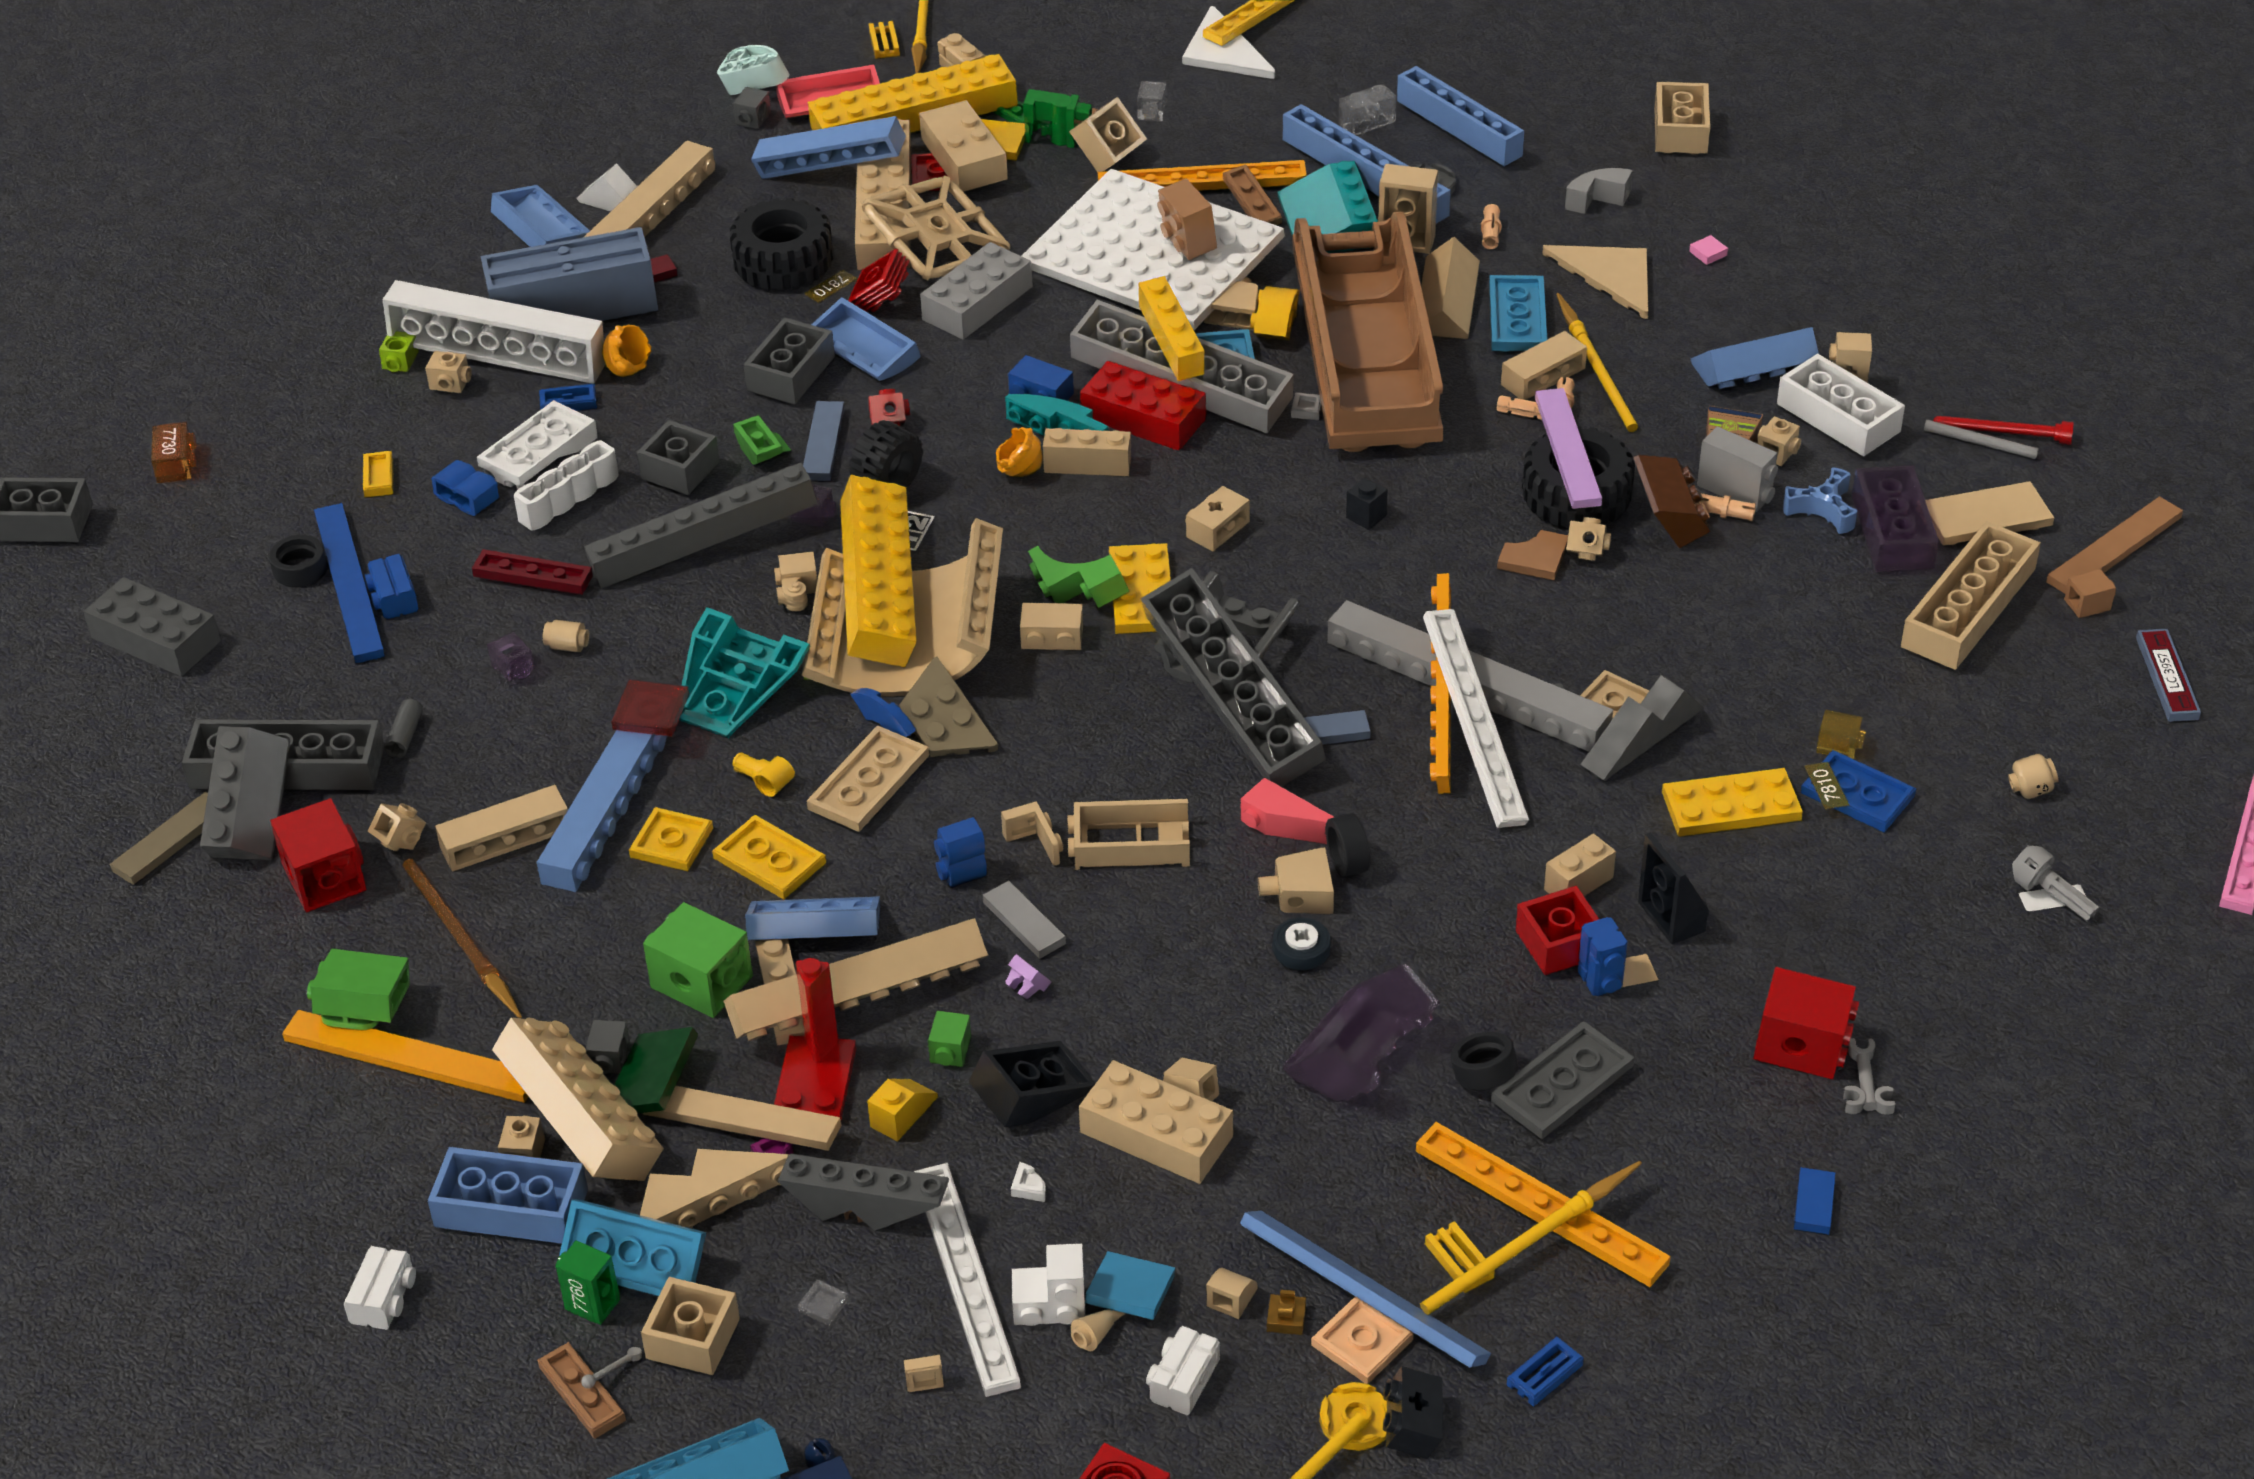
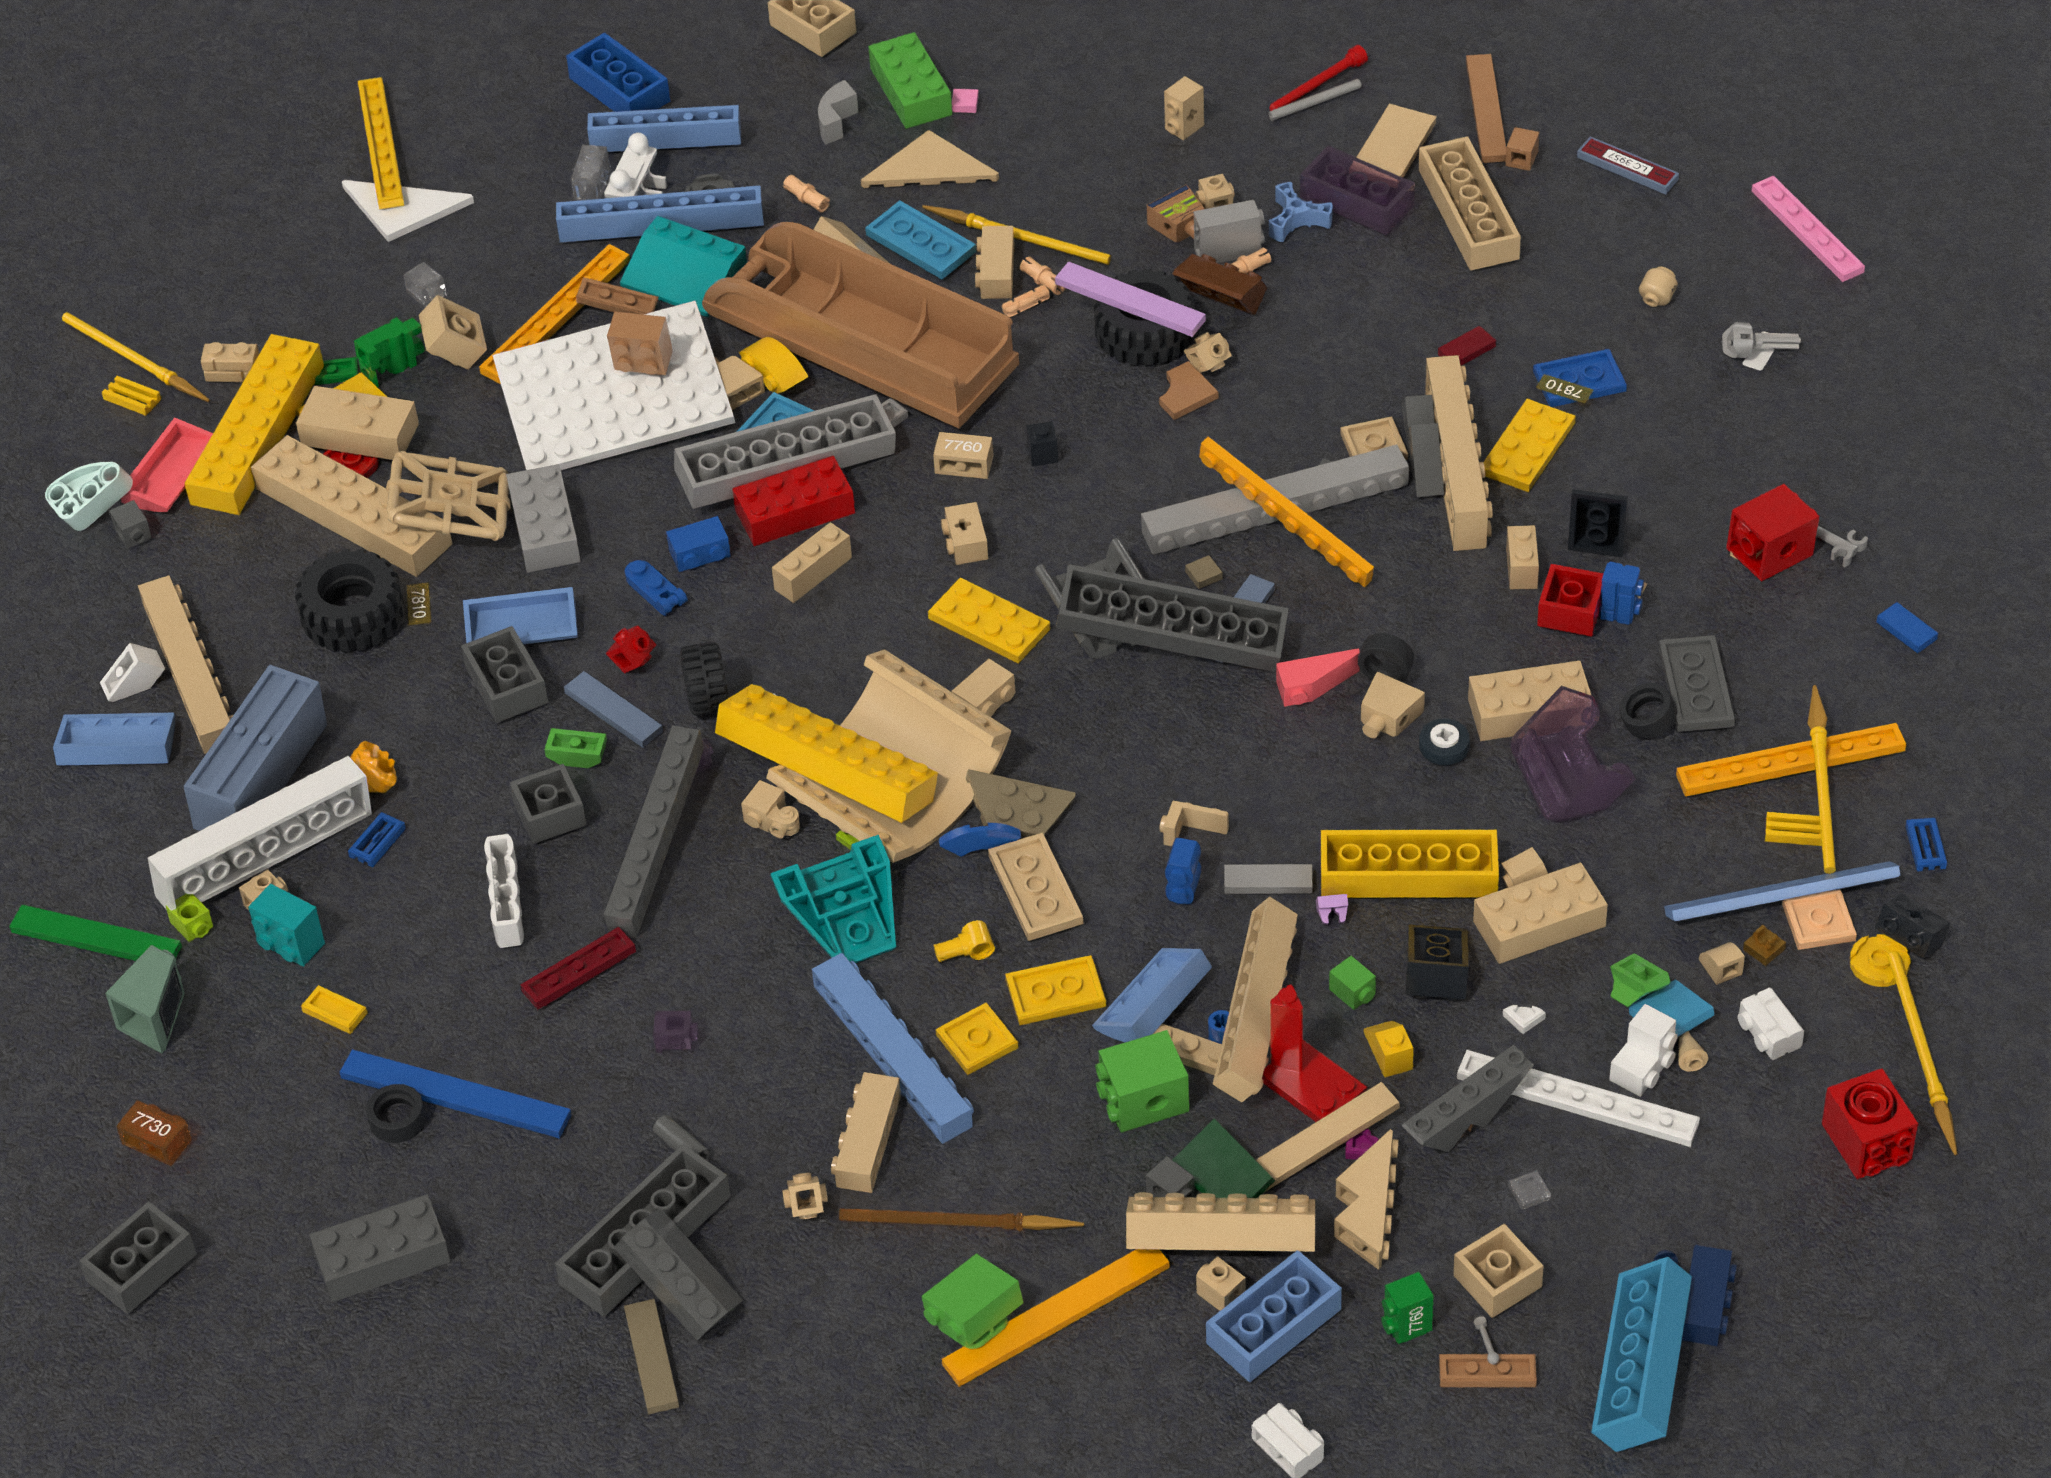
camera: 50 degrees left, 5 degrees up
red brick [270,798,367,913] -> none
blue brick [364,554,419,619] -> none
blue brick [431,460,499,516] -> none
white piece [477,400,598,489] -> none
tan brick [543,620,589,652] -> none
dark azure plate [559,1199,707,1296] -> none
clear red tile [611,680,689,736] -> none
medium blue brick [751,116,906,179] -> none
red brick [848,249,910,312] -> none
tan tile [904,1355,944,1392] -> none
light orange hair [996,427,1043,477] -> none
teal slope [1005,394,1109,436] -> none
bright green arch [1028,546,1130,608] -> none
tan door [1068,799,1190,870] -> none
yellow brick [1138,276,1204,381] -> none
tan brick [1378,164,1438,254] -> none
white tile [1423,609,1529,828] -> none
medium blue slope [1690,327,1819,389] -> none
white brick [1777,354,1905,457] -> none
clear yellow brick [1816,709,1866,759] -> none
none -> green tile [9,905,182,961]
none -> sand green slope [105,945,185,1054]
none -> teal brick [248,883,325,967]
none -> blue brick [566,32,670,112]
none -> white piece [604,133,667,198]
none -> blue plate [625,560,688,616]
none -> bright green brick [869,32,952,129]
none -> tan brick [933,432,993,479]
none -> dark tan tile [1185,555,1223,589]
none -> yellow brick [1321,830,1499,898]
none -> tan brick [1425,355,1492,551]
none -> dark red tile [1438,326,1496,366]
none -> tan brick [1468,661,1594,741]
none -> bright green slope [1610,953,1670,1007]

